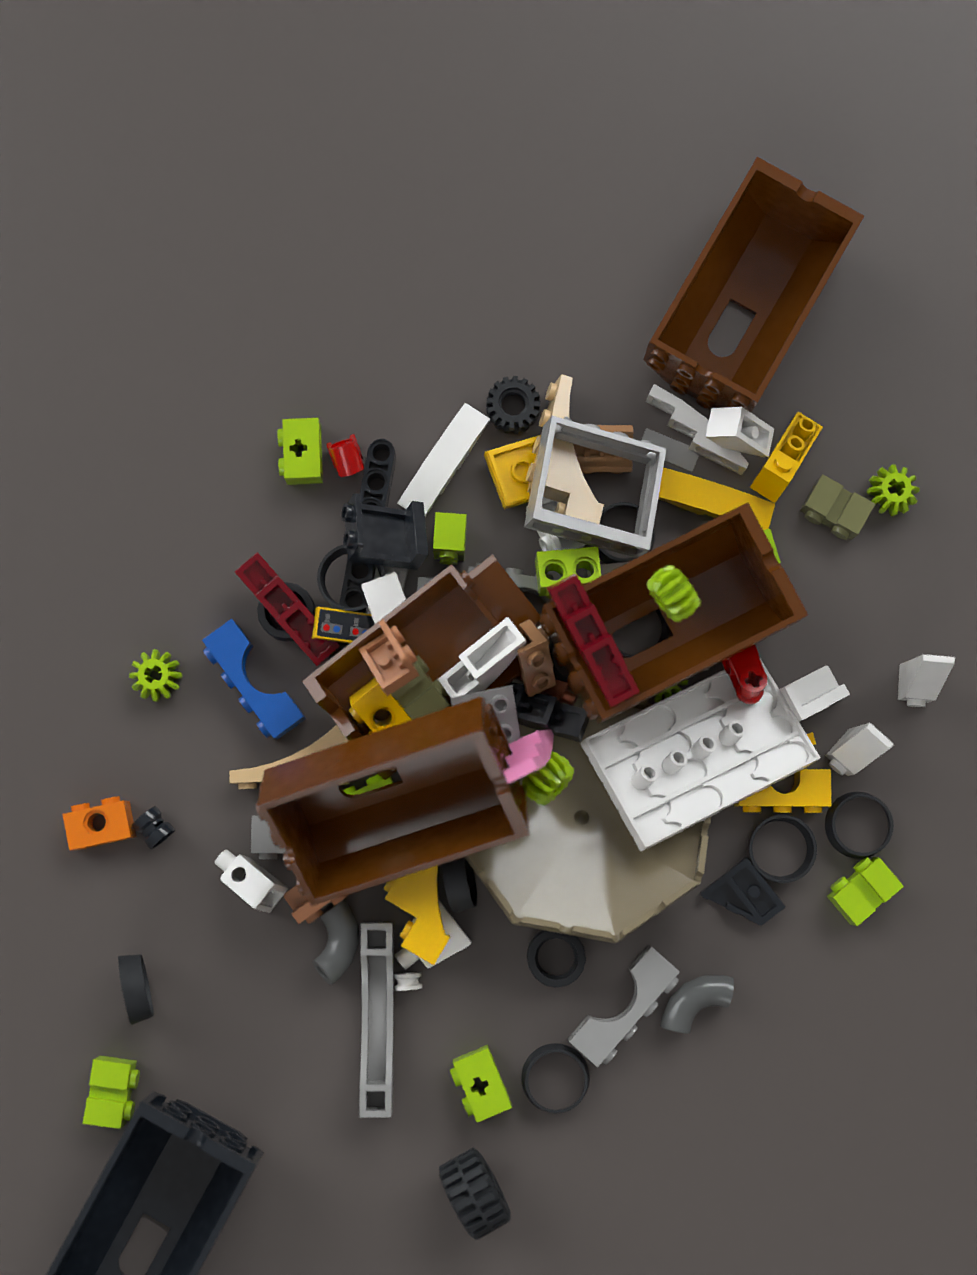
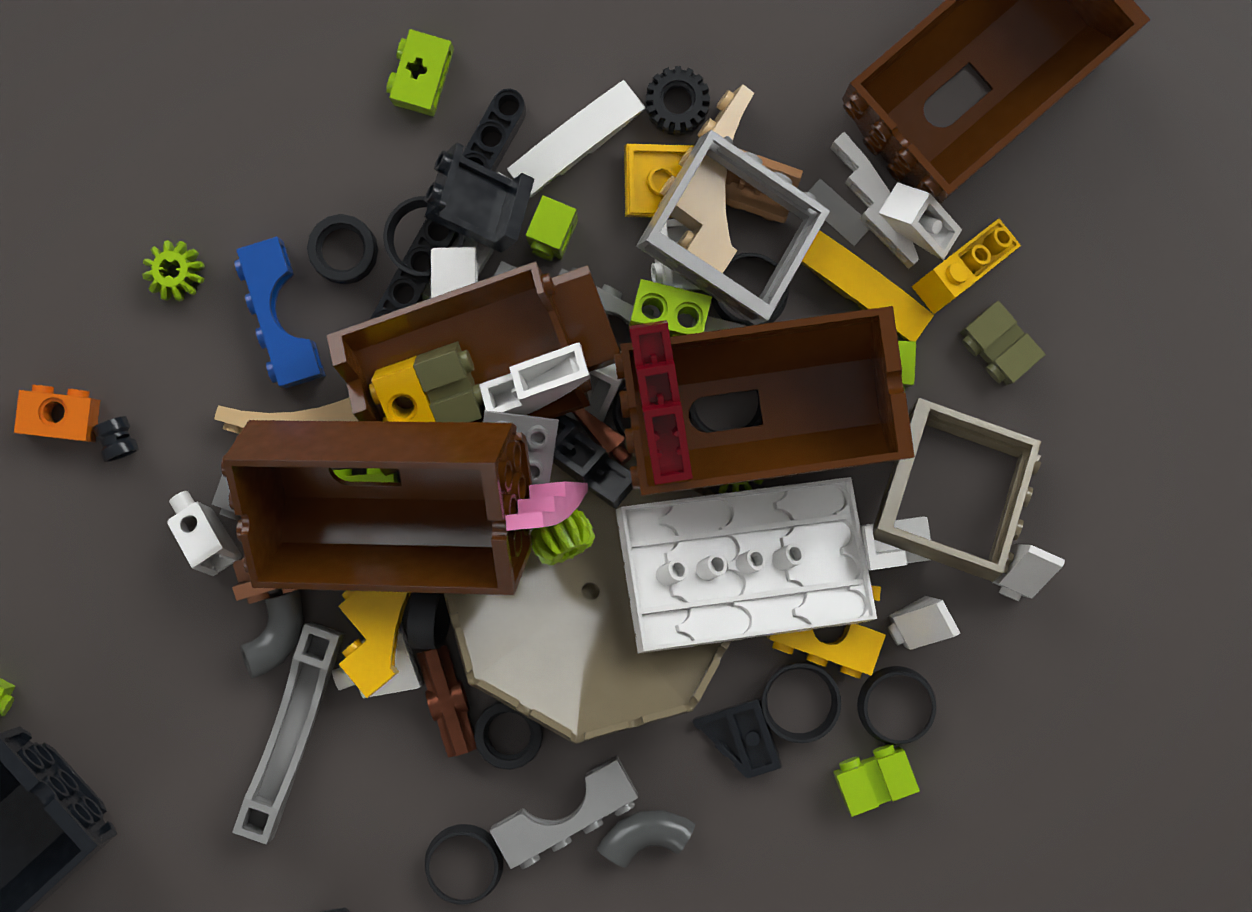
camera: 25 degrees right, 5 degrees up
black tyre [118,954,153,1025] -> none
dark red slope [234,552,340,666] -> none
tile [312,607,375,643] -> none
red piece [326,434,365,477] -> none
nougat bracket [359,619,420,696] -> none
white bush [394,972,422,991] -> none
lime brick [450,1044,512,1123] -> none
medium nougat bracket [517,619,556,697] -> none
lime gear [647,565,700,622] -> none
red piece [722,645,768,704] -> none
lime gear [867,465,920,516] -> none
none -> copper piece [417,644,477,758]
none -> dark tan window [872,398,1041,582]

